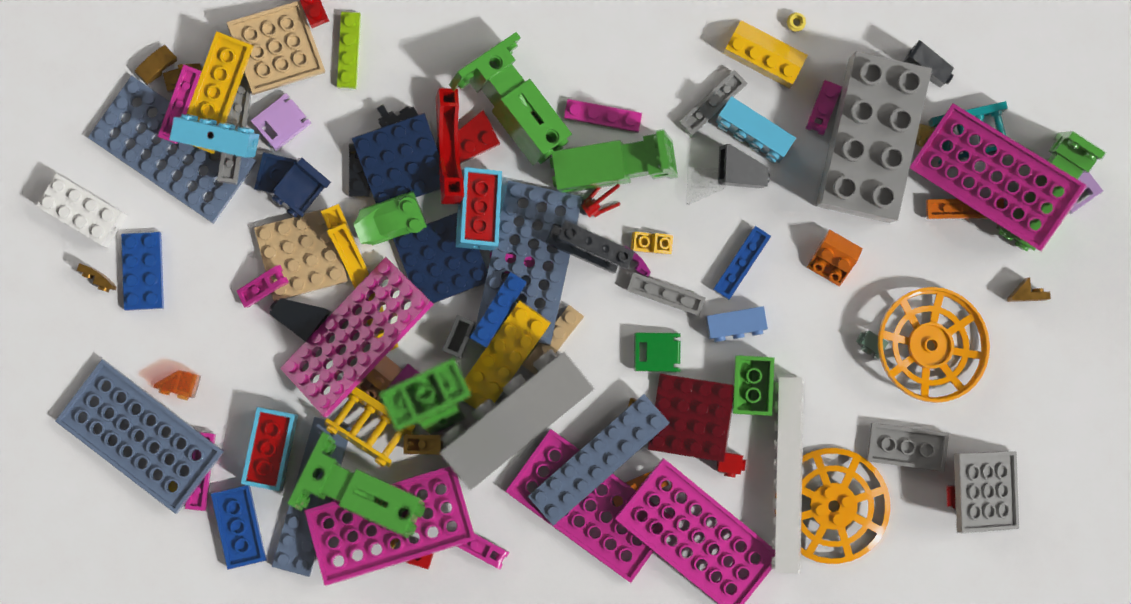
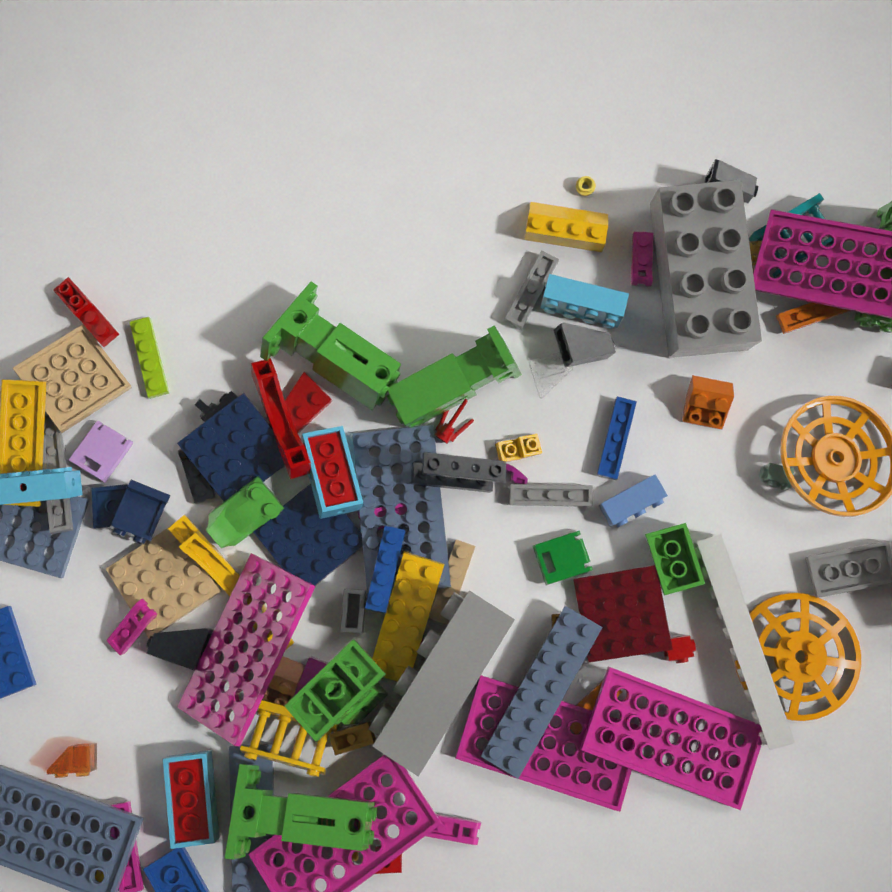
camera: 15 degrees left, 5 degrees down
dark pink plate [564,99,642,133] -> none

